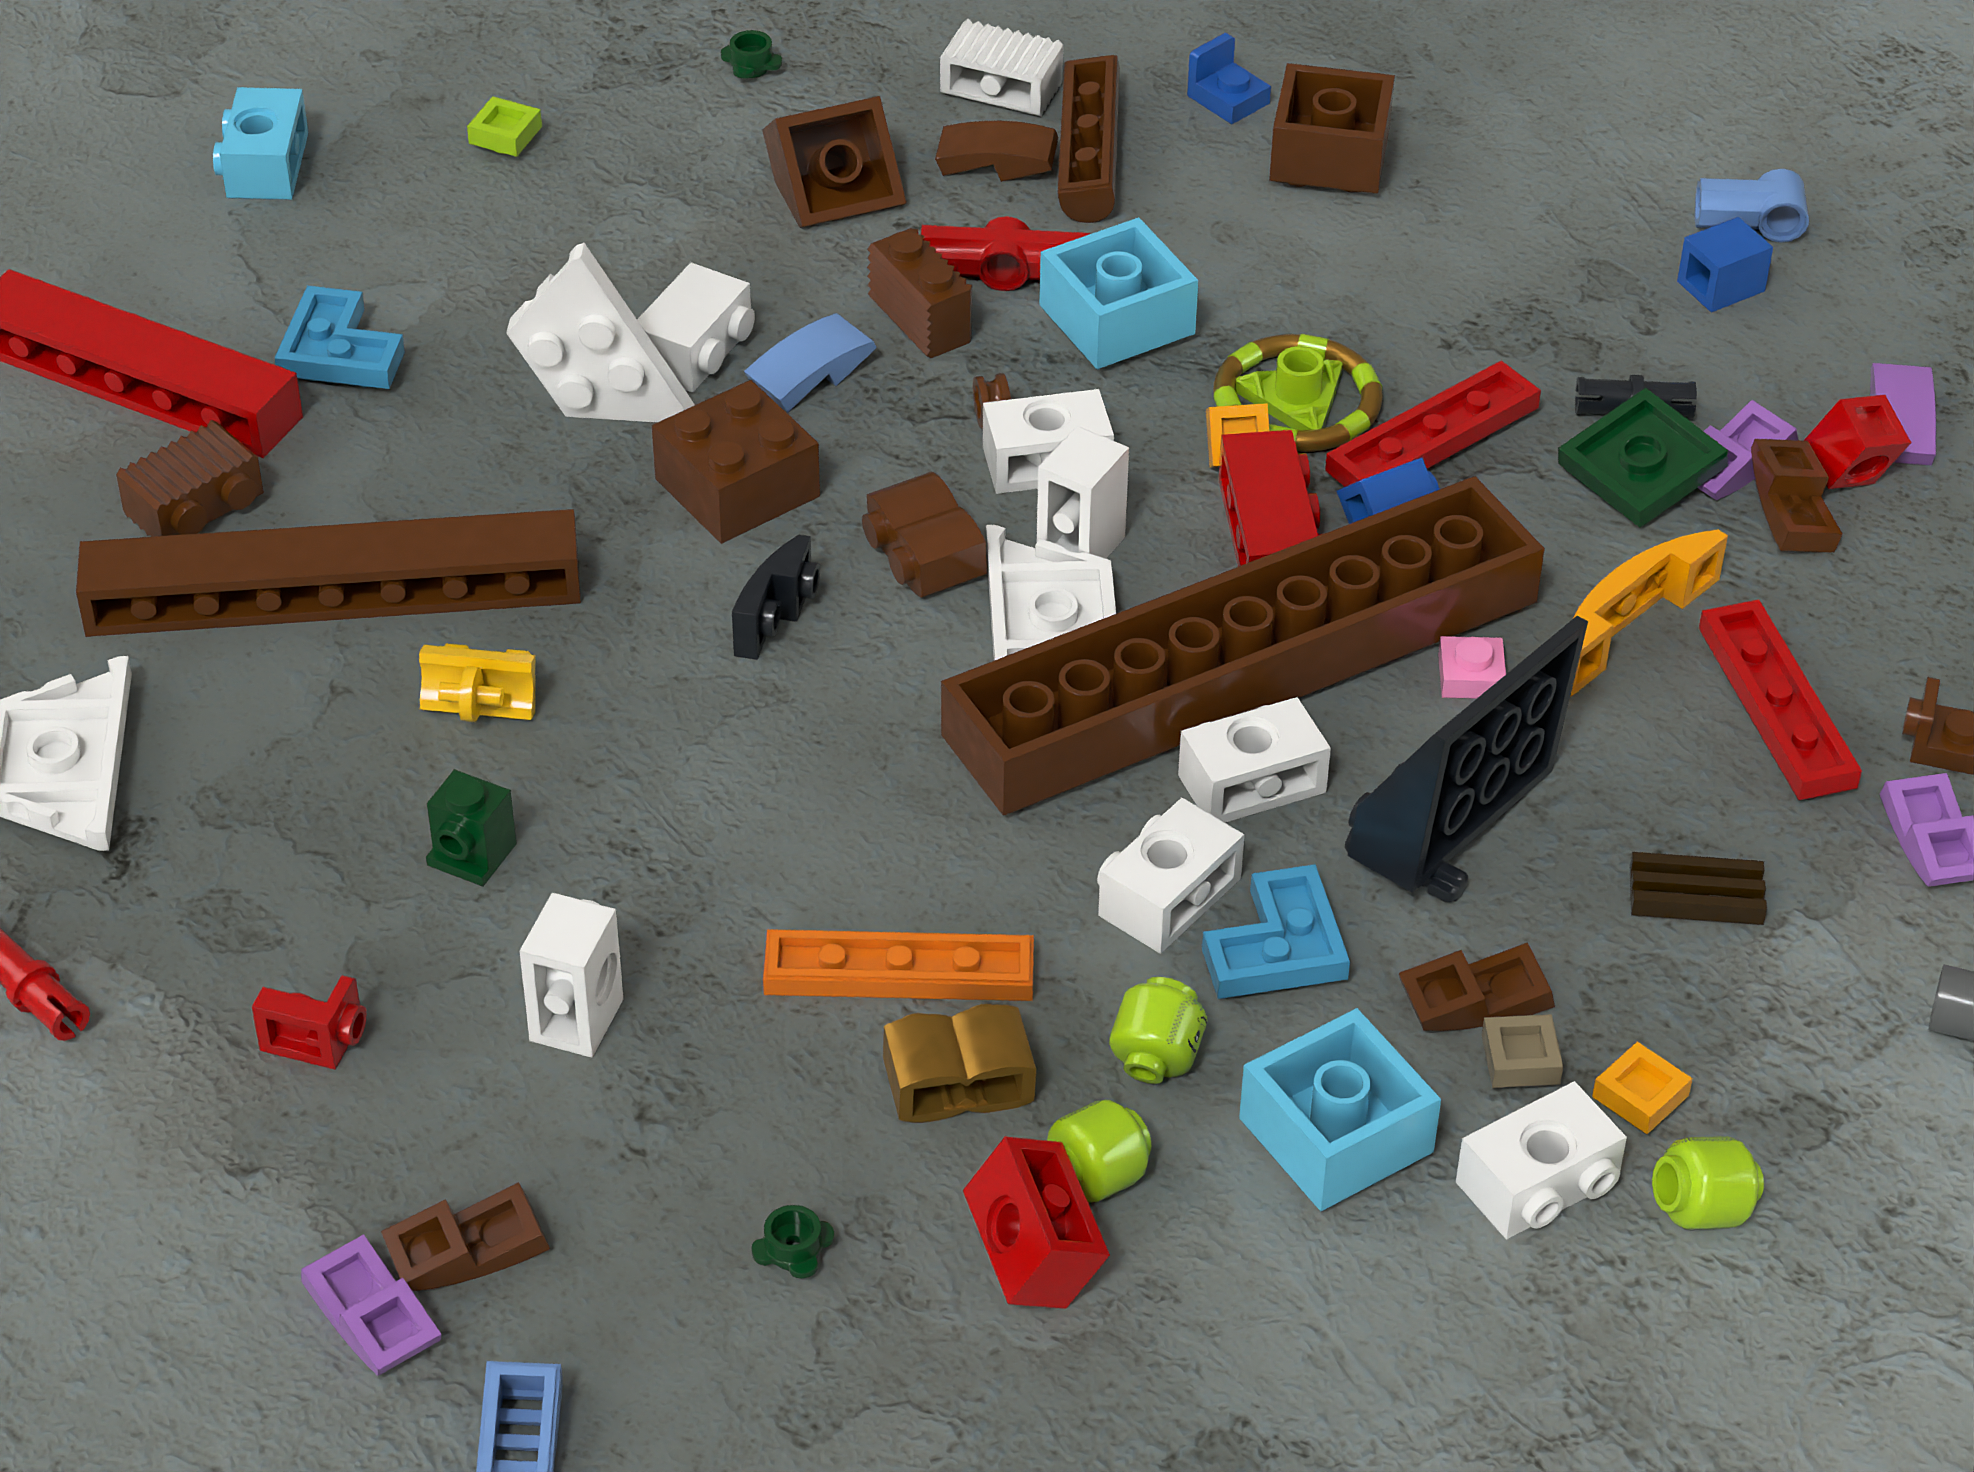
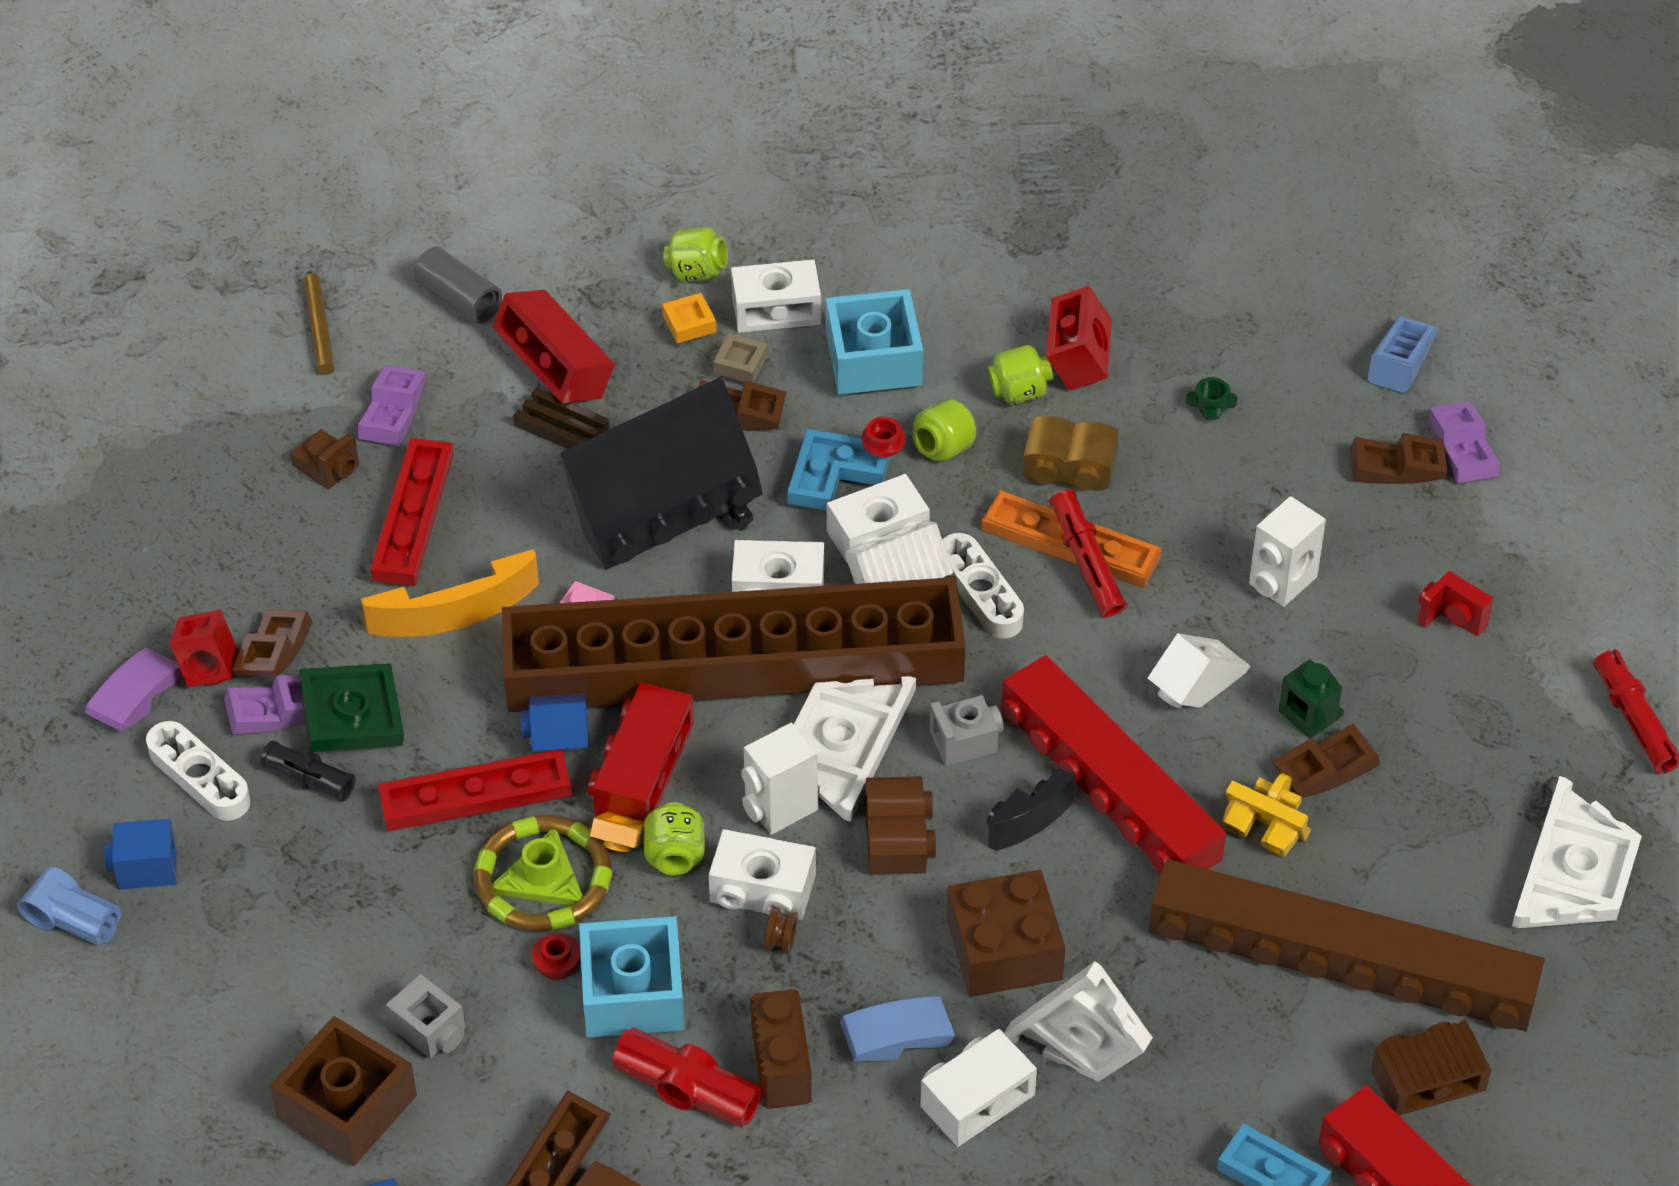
camera: 155 degrees left, 5 degrees up
none -> white beam [146,721,250,821]
none -> light grey brick [386,974,465,1059]
none -> red brick [492,289,615,403]
none -> red plate [532,933,581,980]
none -> lime head [644,802,705,875]
none -> white brick [845,520,953,584]
none -> red plate [862,417,905,458]
none -> light grey brick [930,695,1004,767]
none -> white beam [942,533,1024,639]
none -> red brick [1001,654,1226,874]
none -> red pin [1049,489,1127,618]
none -> white slope [1148,633,1250,708]
none -> reddish brown slope [1273,723,1380,798]

